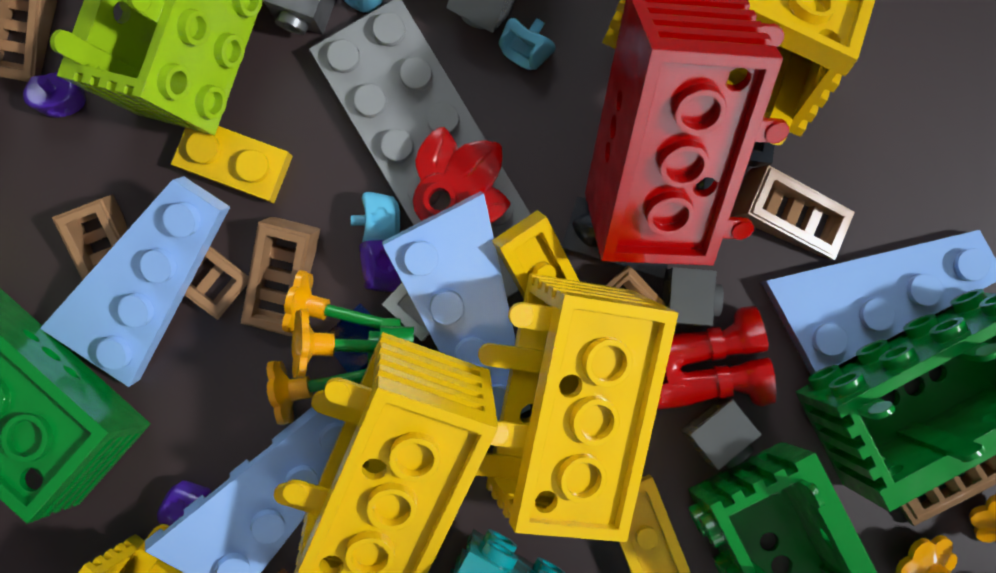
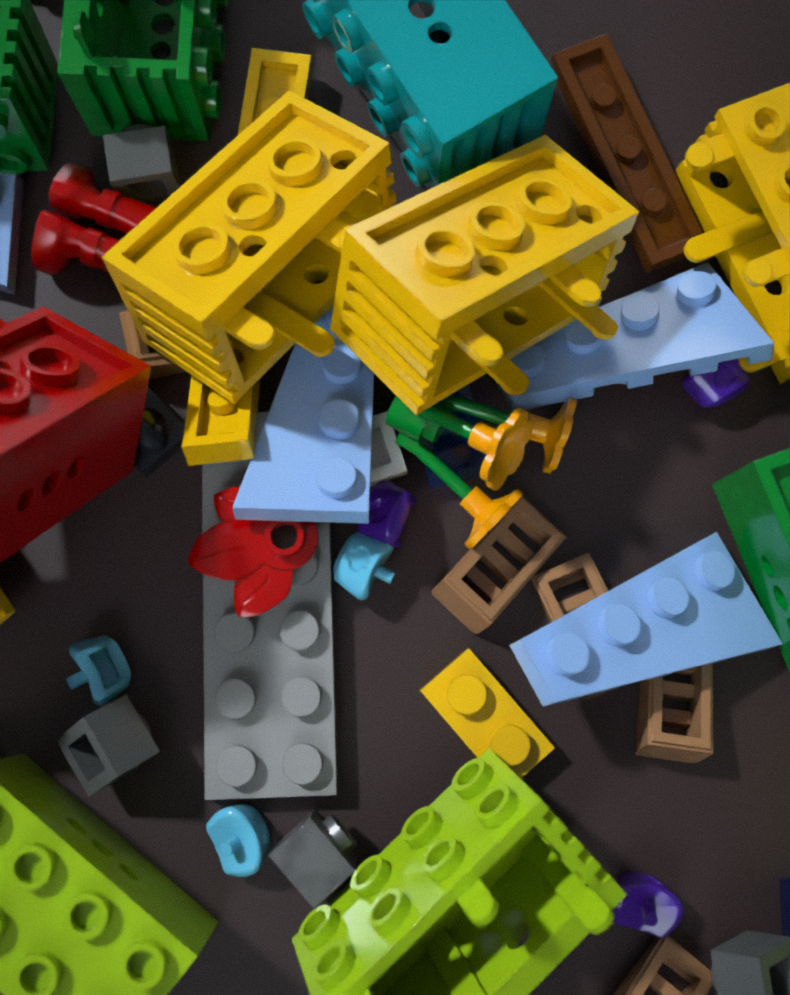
camera: 160 degrees left, 5 degrees down
dark grey plate [662,267,724,327] -> none

